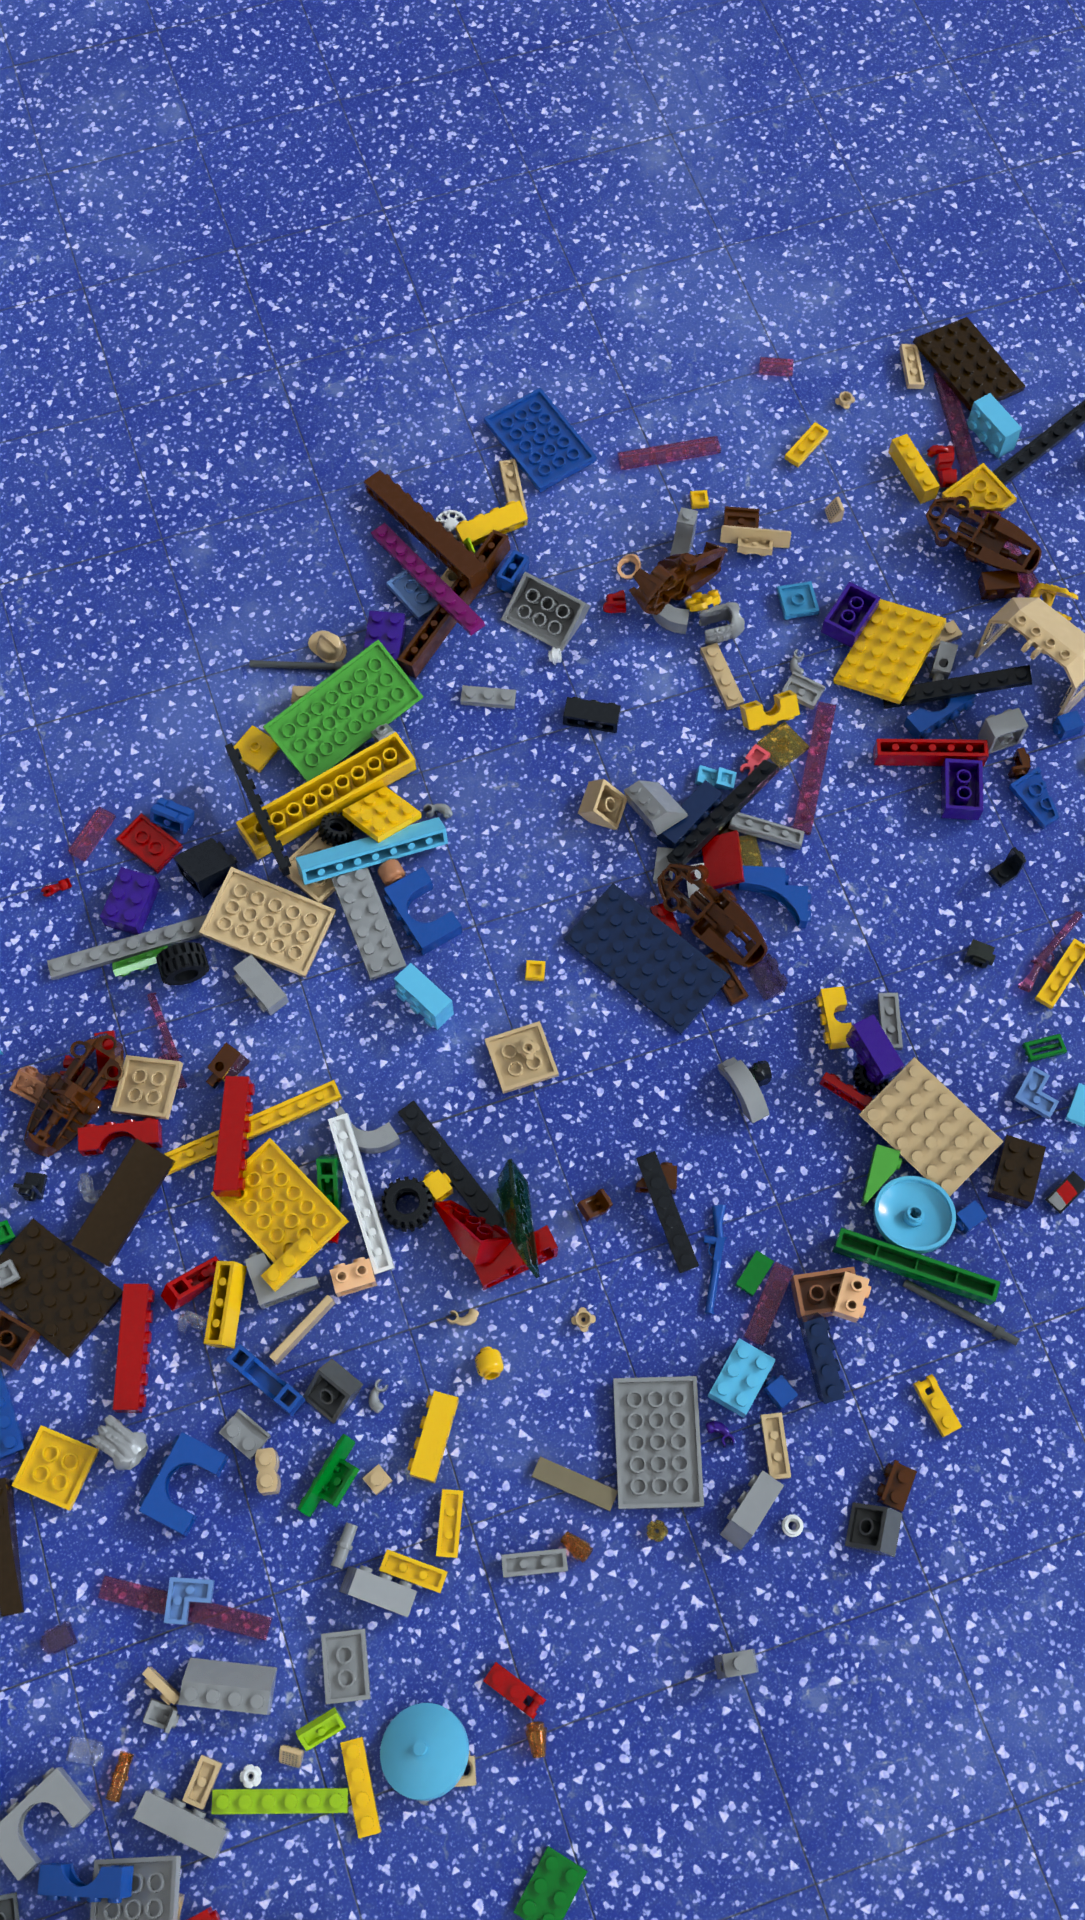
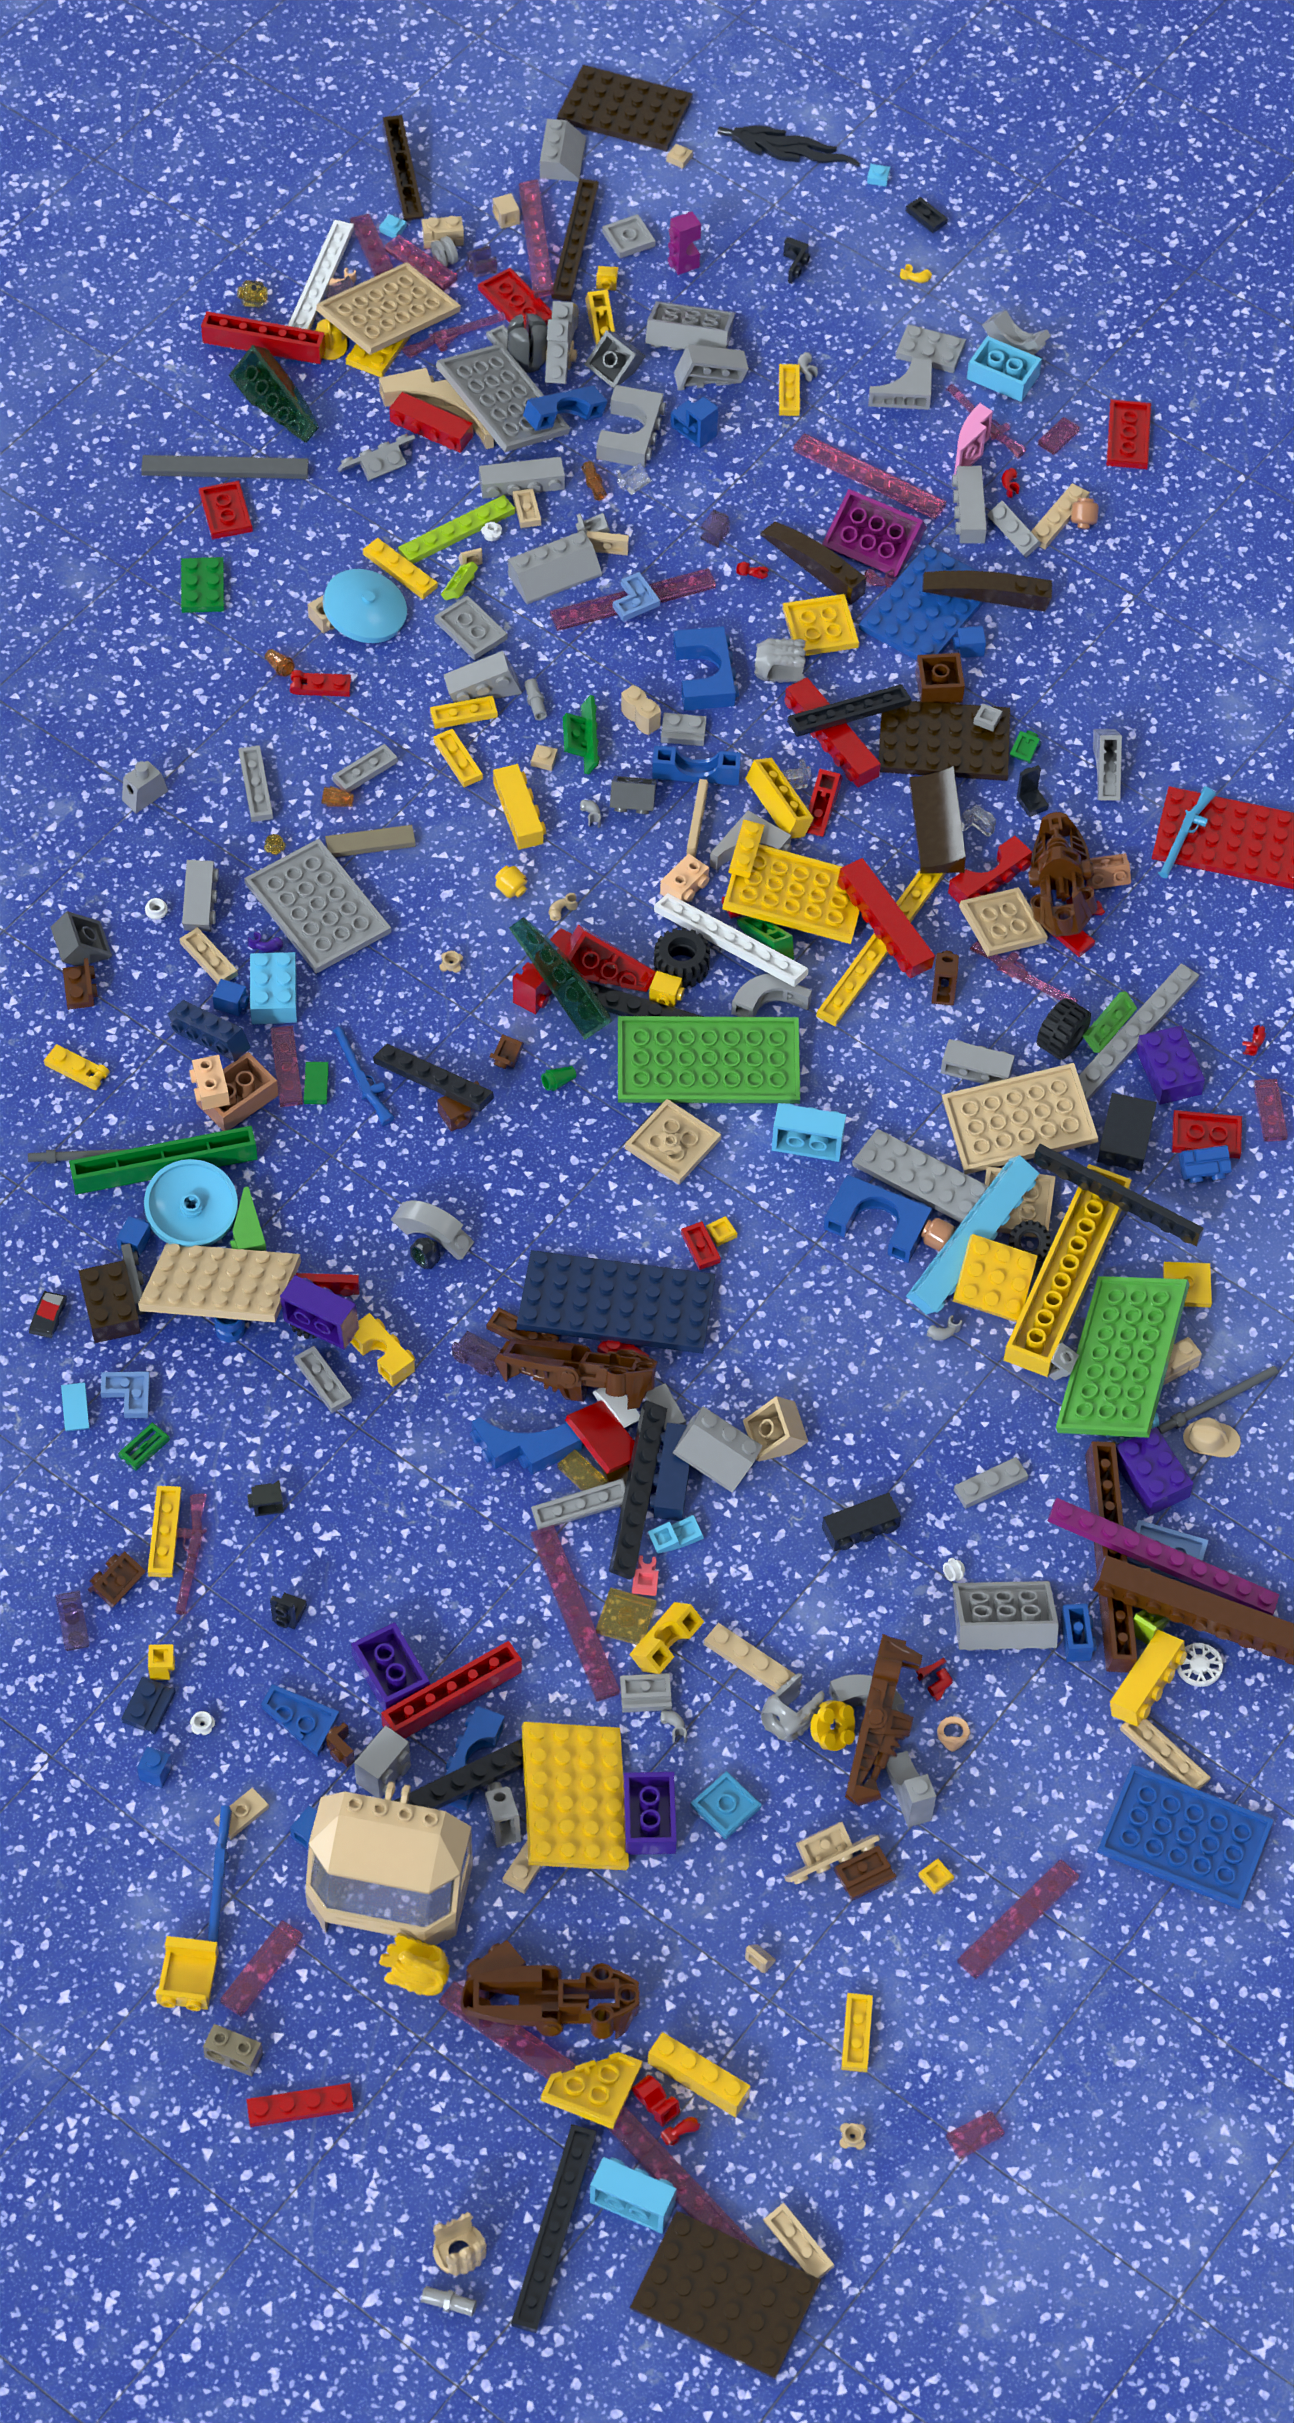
camera: 145 degrees right, 10 degrees down
none -> dark grey plate [121,1243,146,1315]
none -> light grey plate [238,745,273,822]
none -> green cone [541,1066,576,1091]
none -> bright green plate [618,1016,800,1104]
none -> red plate [681,1221,721,1270]
none -> red arm [736,562,769,579]
none -> black plate [787,684,911,737]

